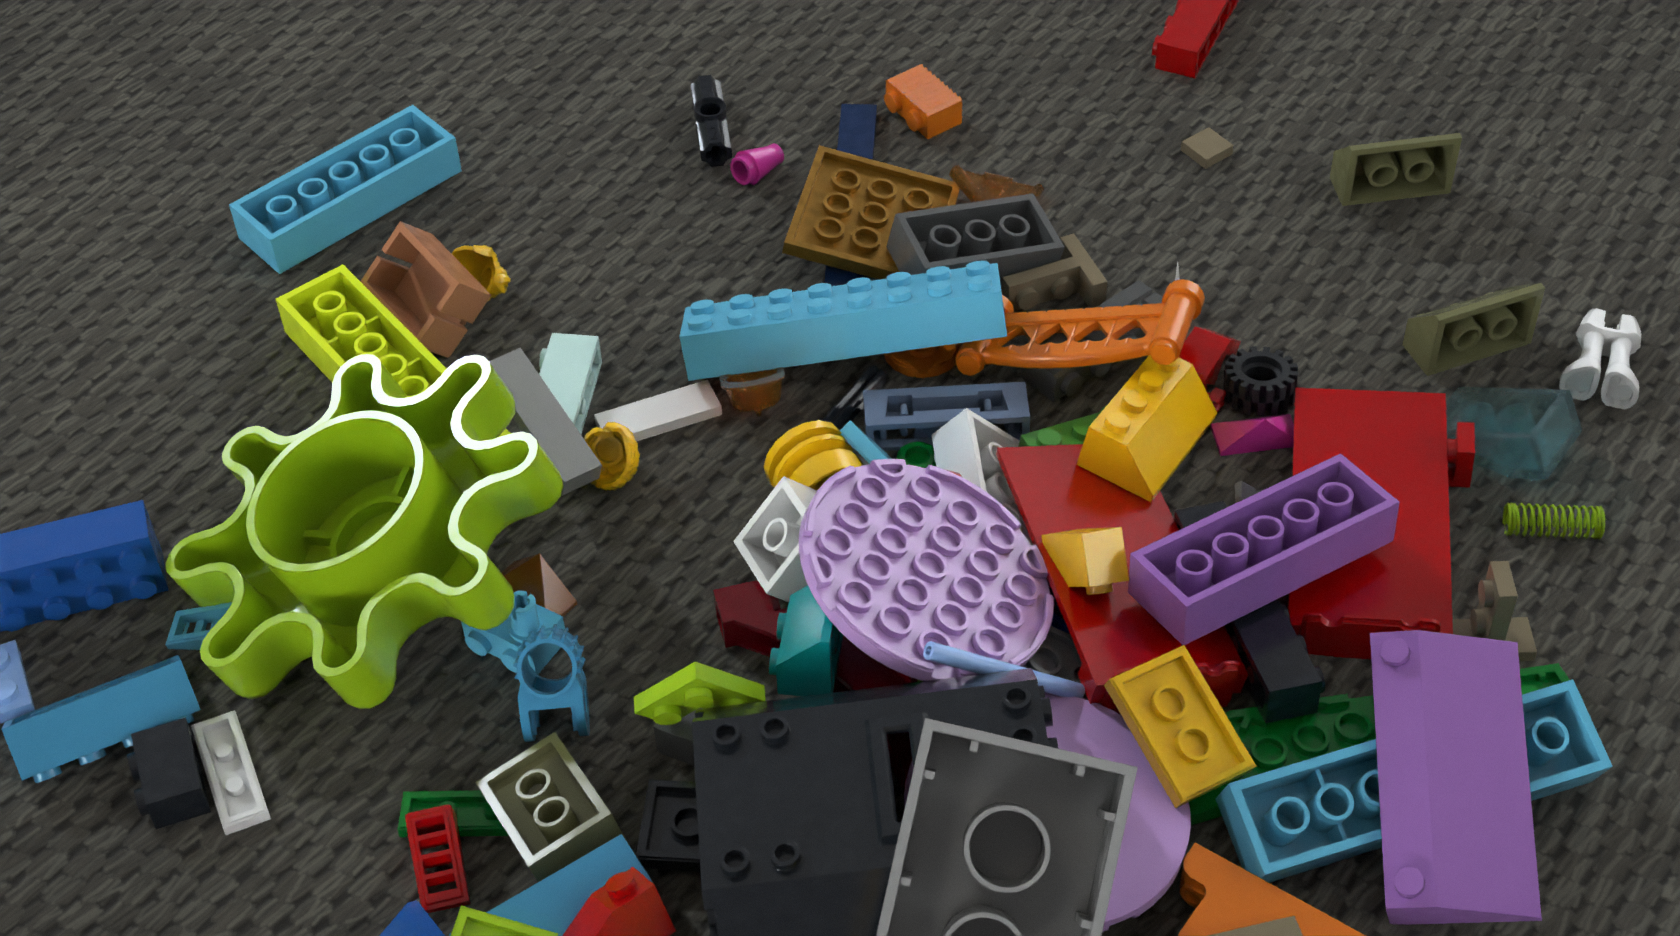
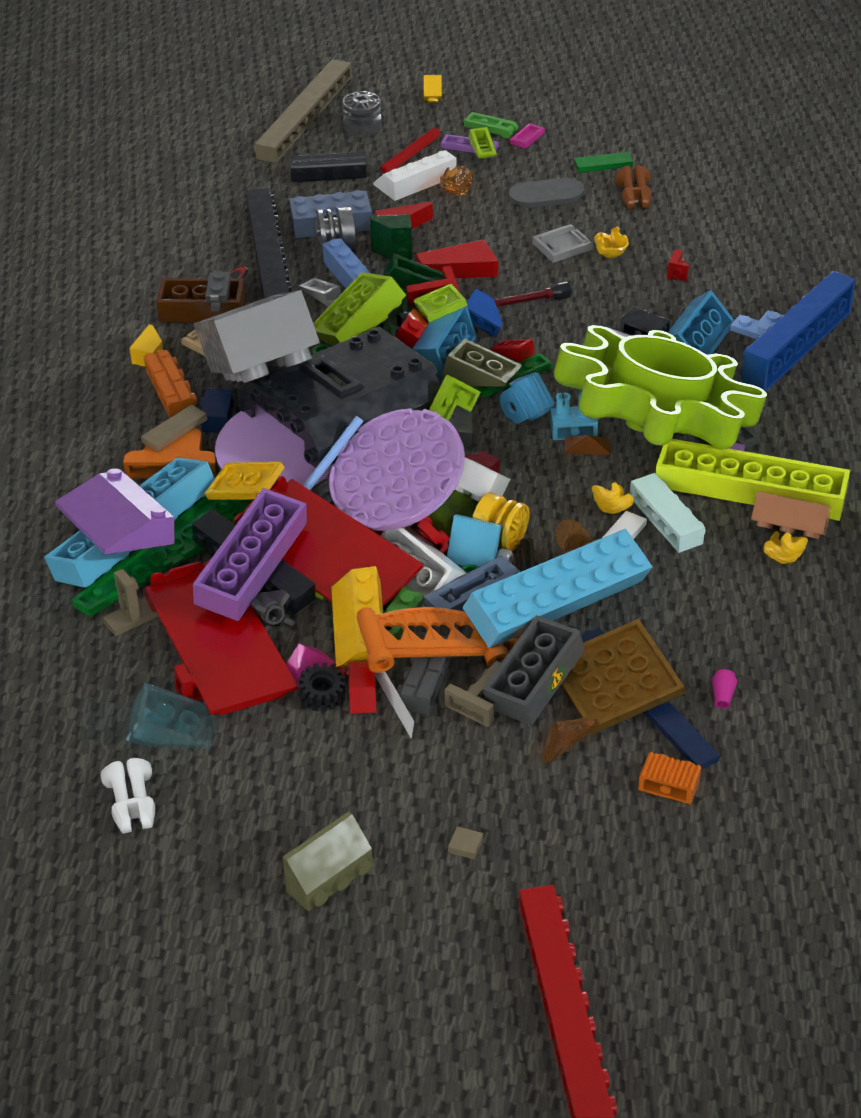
camera: 145 degrees right, 5 degrees down
light grey slope [489,347,602,496] -> none
black piece [690,75,732,167] -> none
yellow slope [1042,527,1129,595] -> none
olive slope [1403,283,1545,376] -> none
lime piece [1503,502,1605,540] -> none

